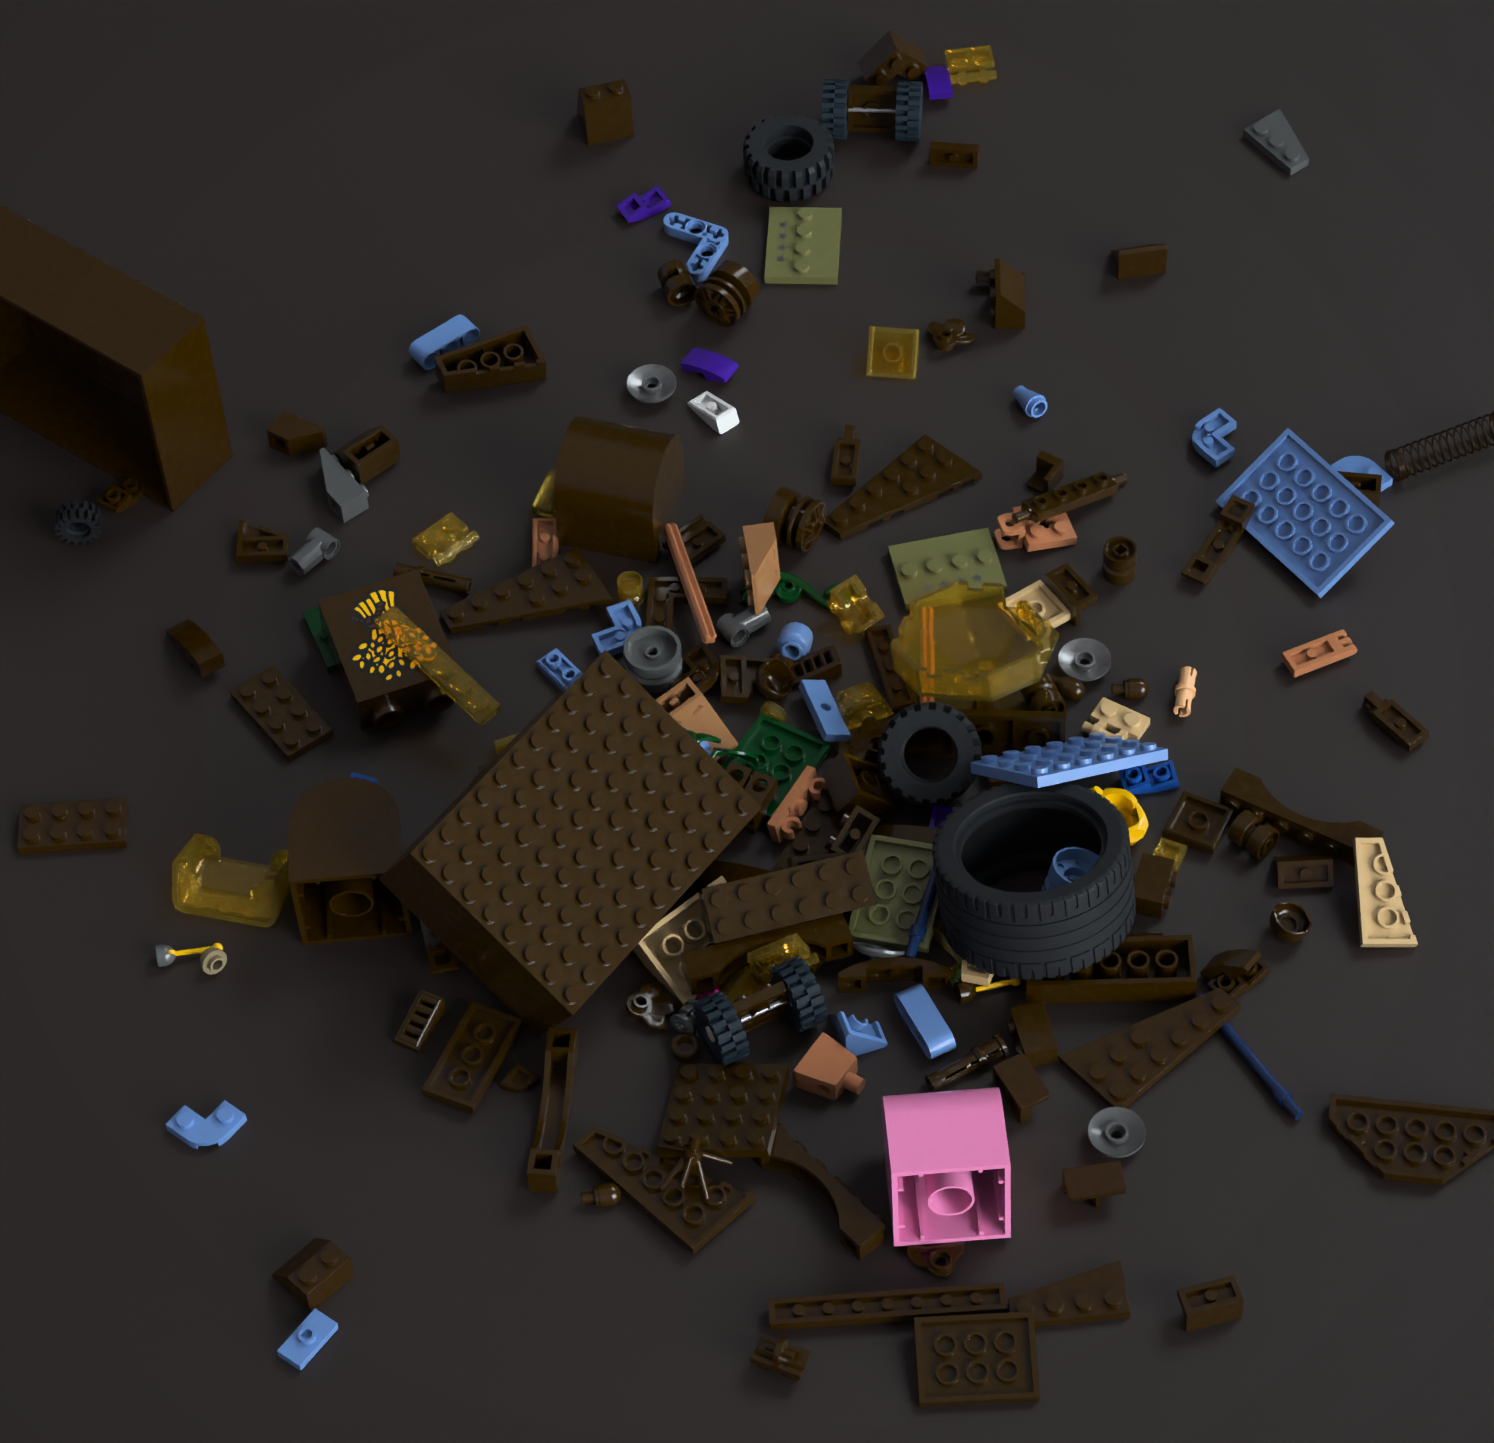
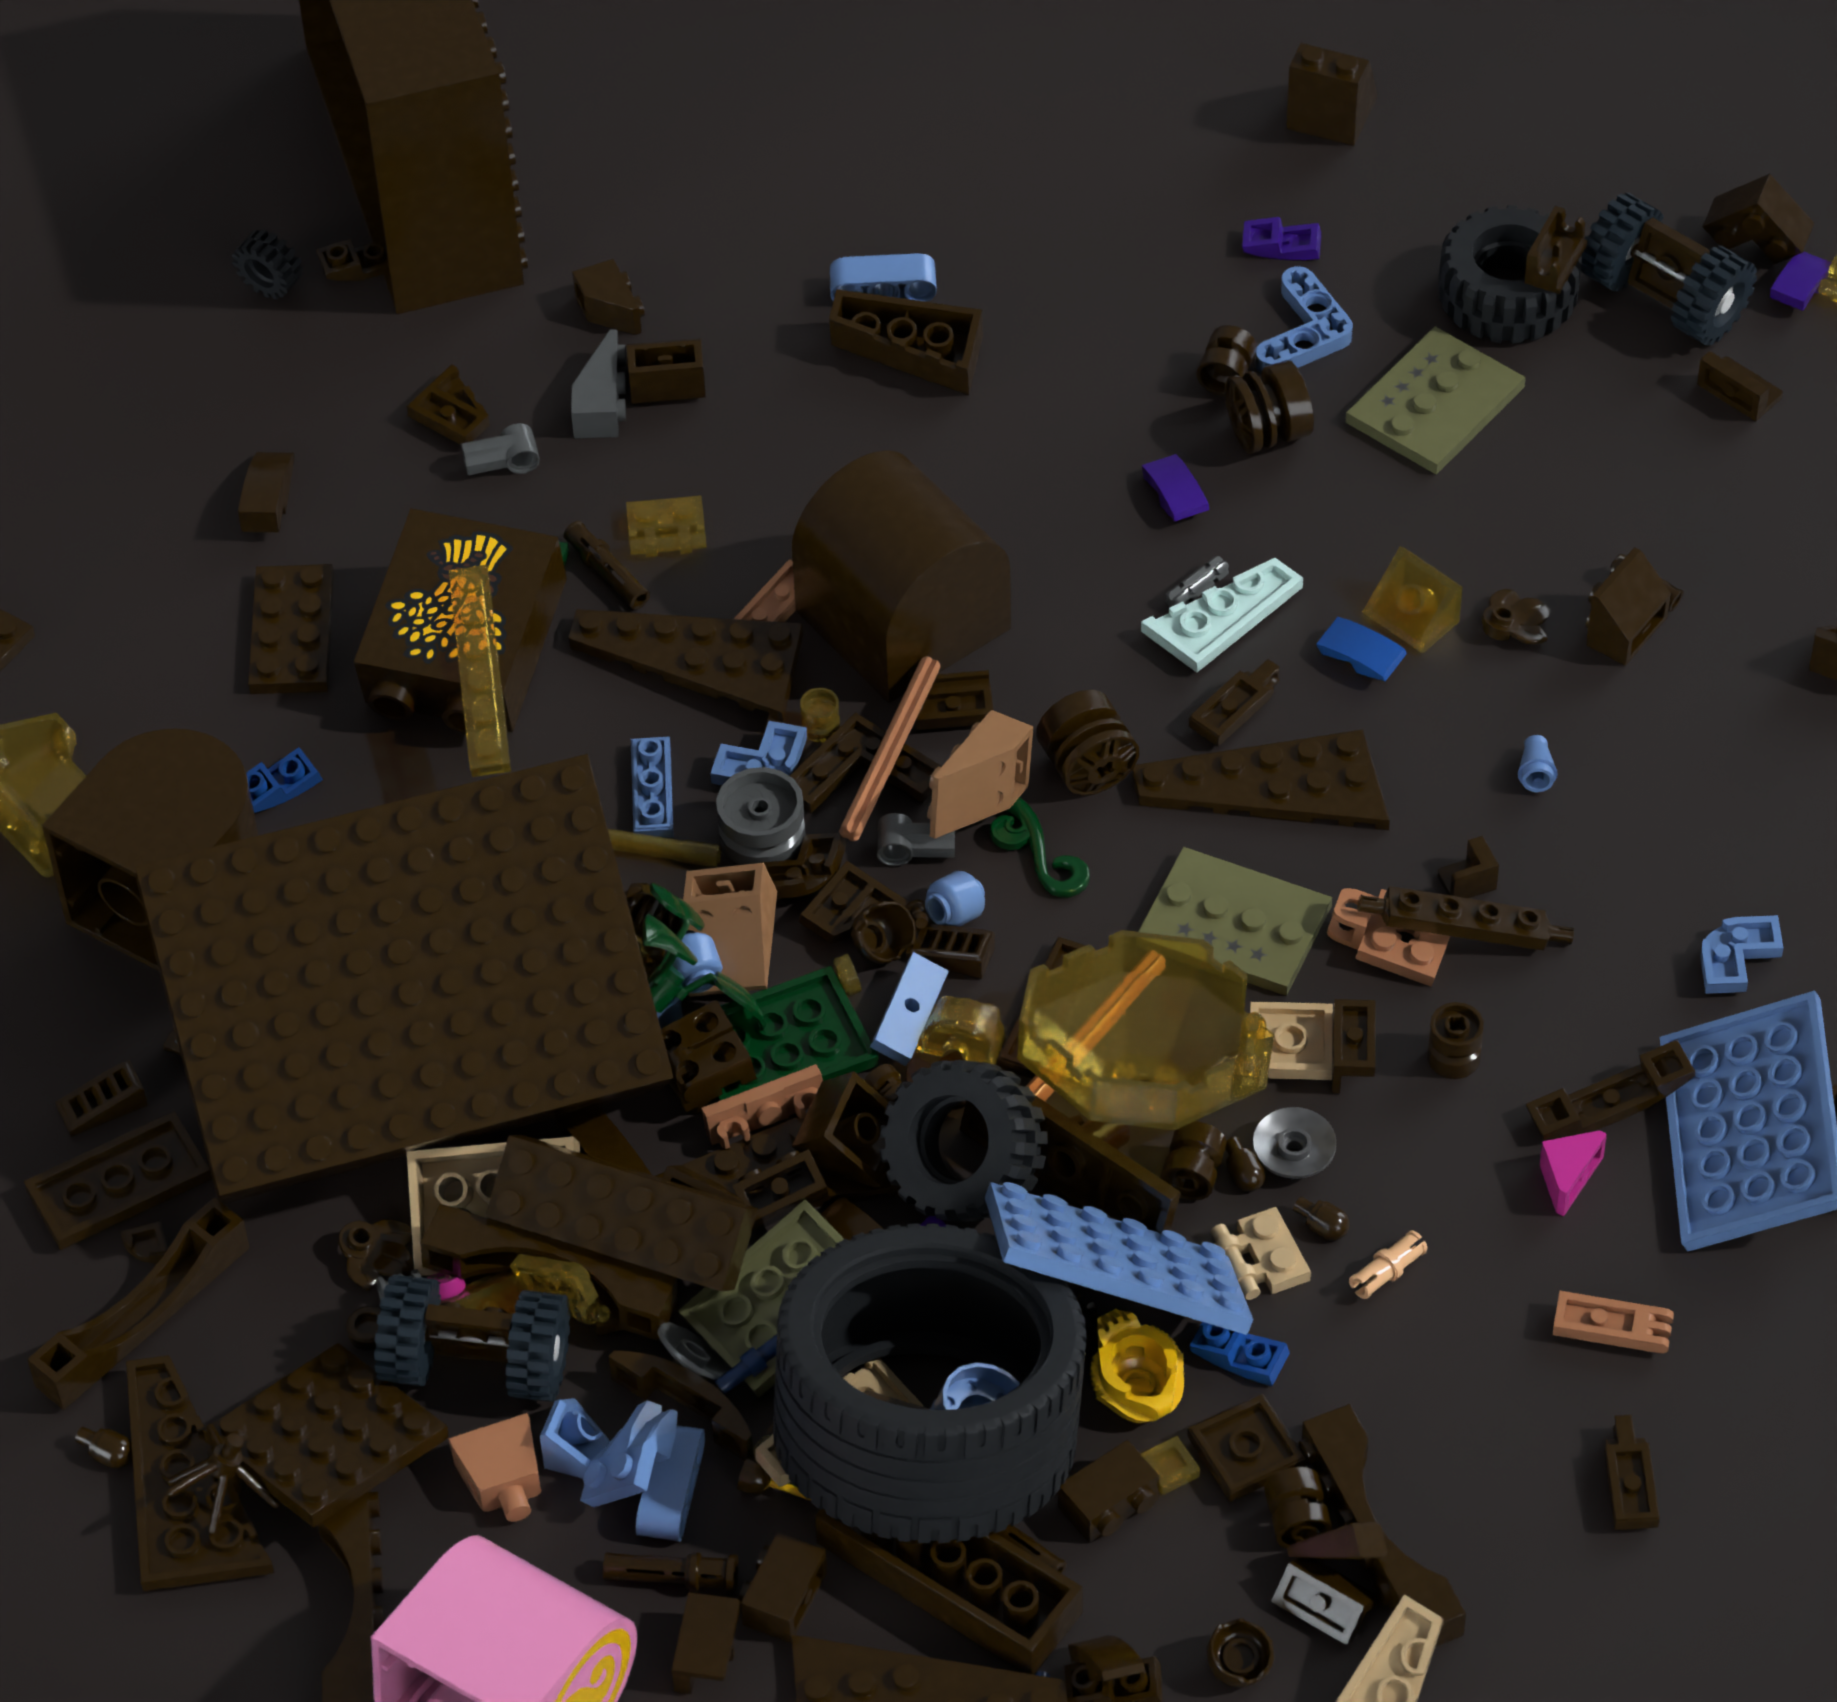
camera: 35 degrees right, 0 degrees up
flat silver dish [627,364,677,403] -> none
white slope [687,391,739,434] -> none
clear yellow cylinder [826,574,886,635] -> none
none -> medium blue plate [580,1401,677,1507]
none -> light aqua wing [1141,558,1303,673]
none -> dark grey axle [1165,556,1229,607]
none -> dark brown slope [1287,1522,1387,1559]
none -> blue slope [1316,617,1407,681]
none -> dark brown hinge [1525,206,1587,294]
none -> dark pink slope [1539,1130,1607,1217]

